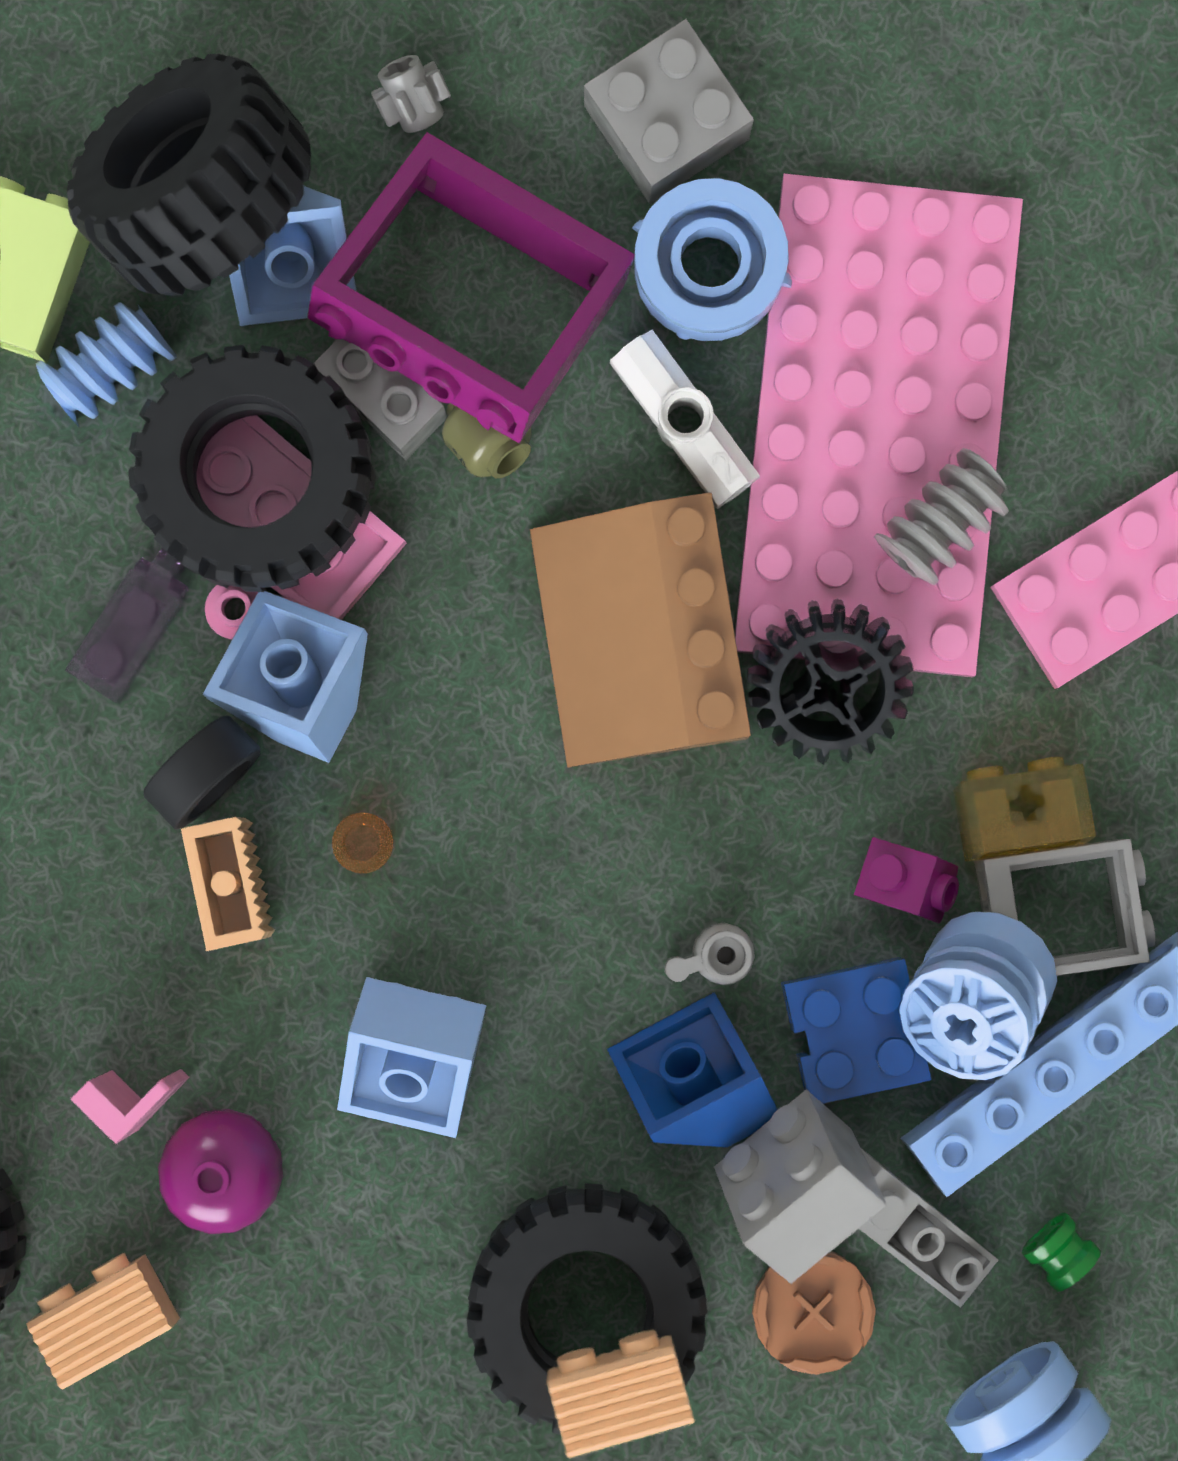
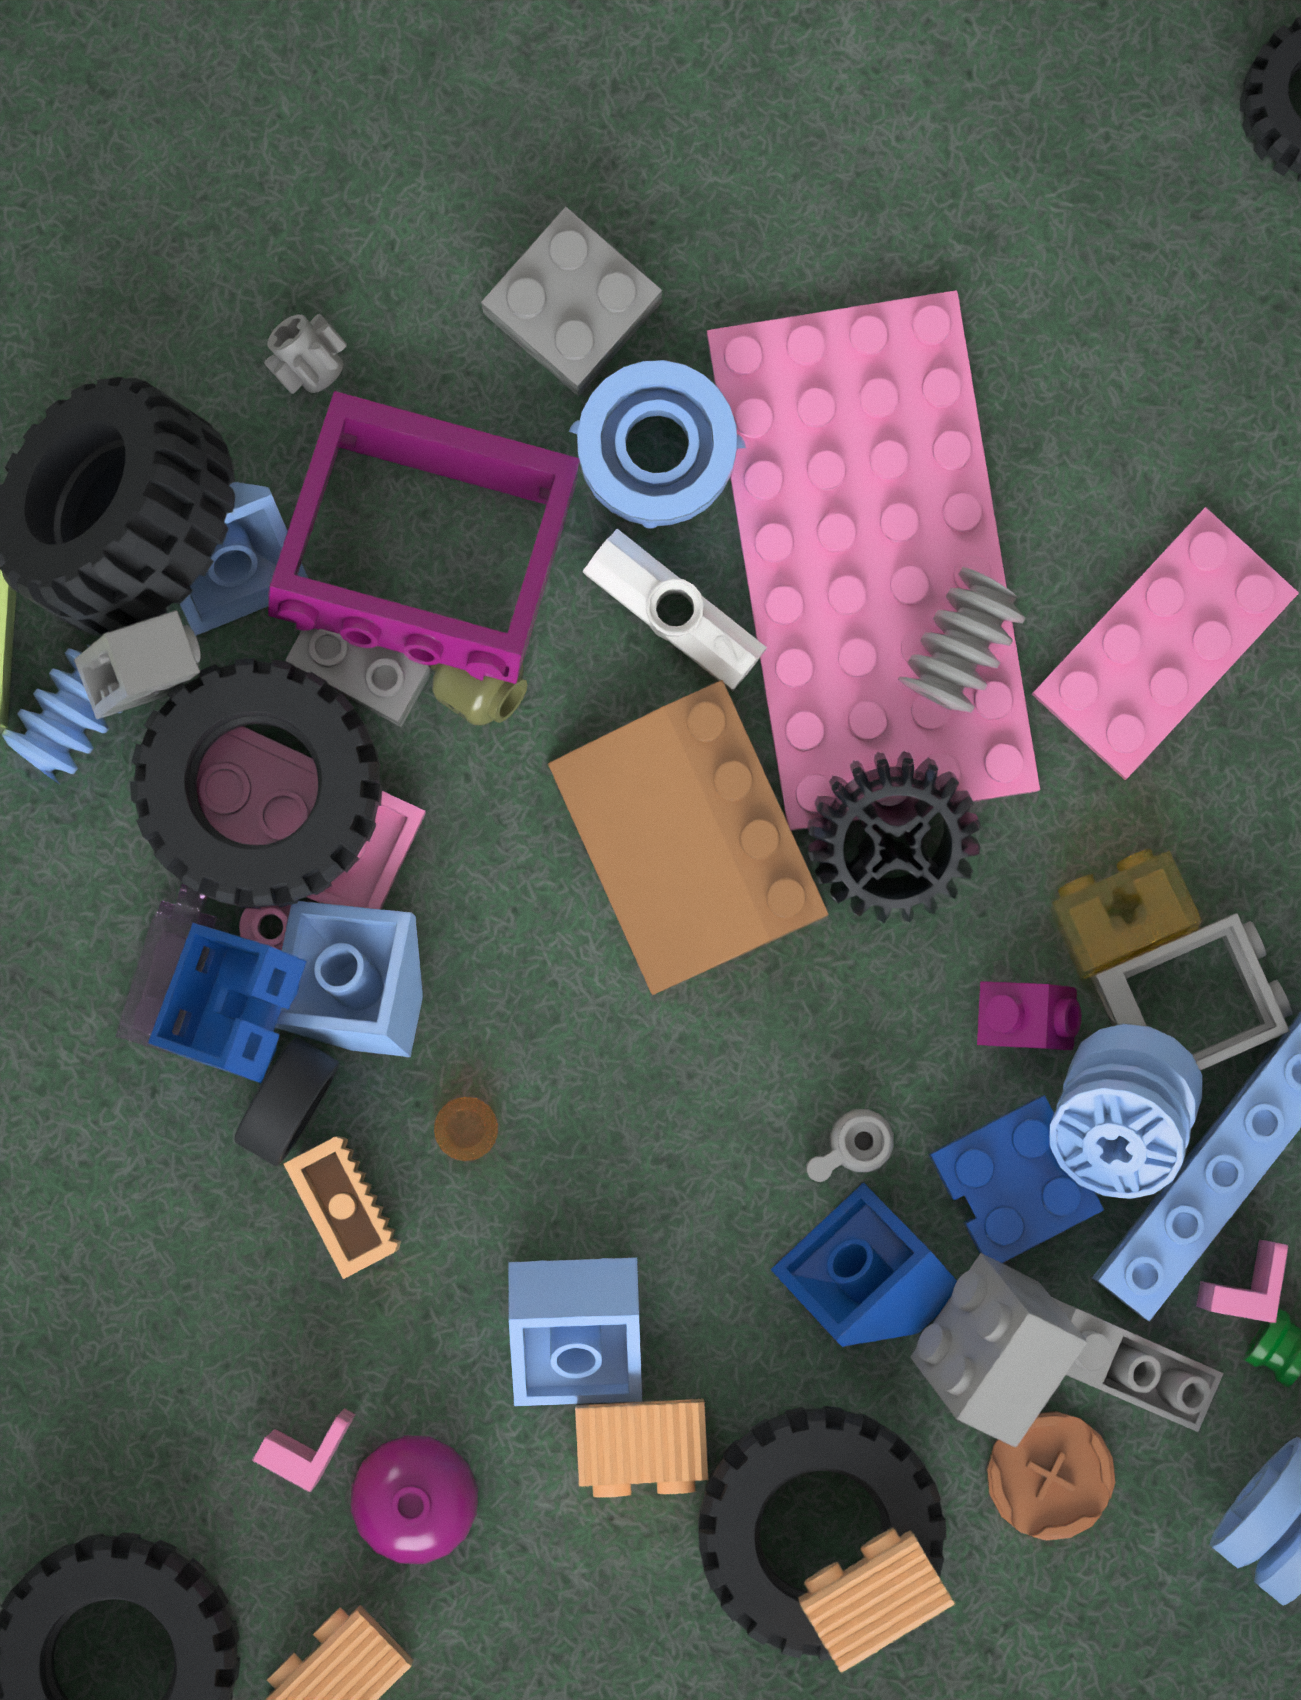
camera: 15 degrees left, 0 degrees up
none -> light grey brick [74,611,200,720]
none -> blue piece [148,923,307,1083]
none -> light nougat brick [575,1399,708,1497]
none -> bright pink panel [1196,1239,1288,1323]

